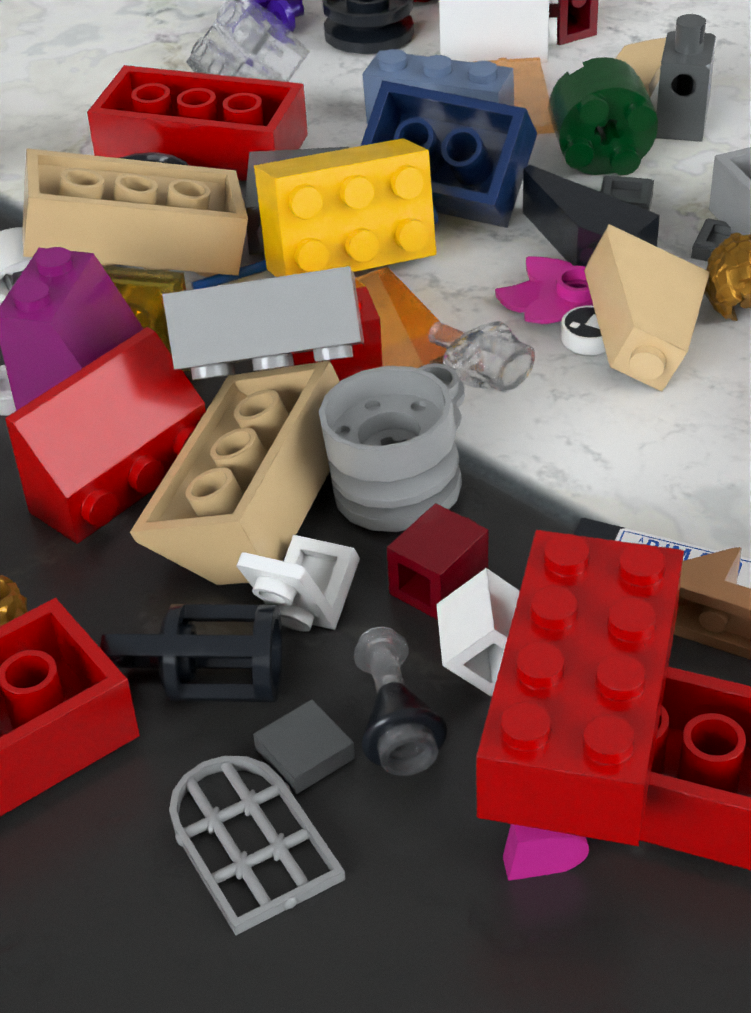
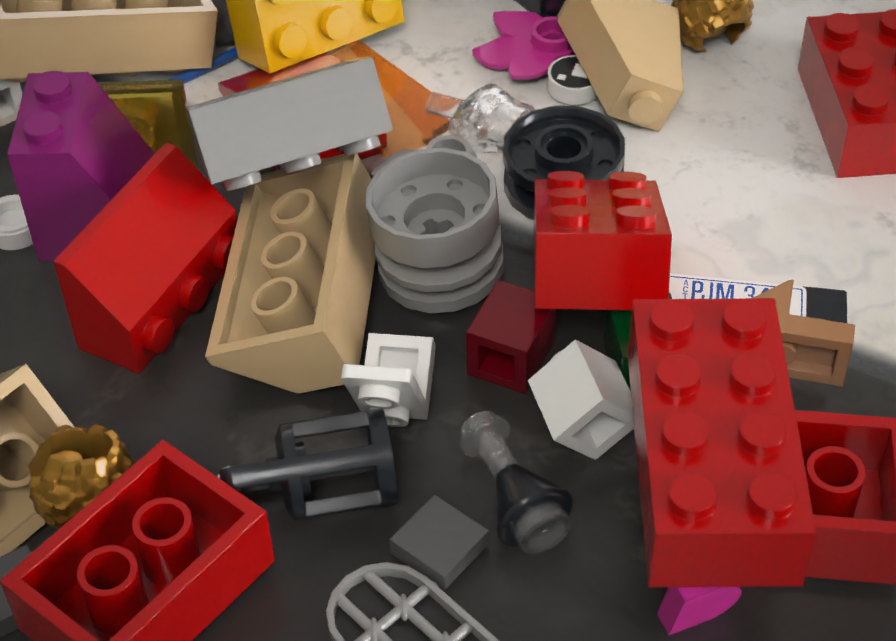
camera: 15 degrees left, 5 degrees up
none -> black wheel [503,106,625,220]
none -> red brick [533,171,672,310]

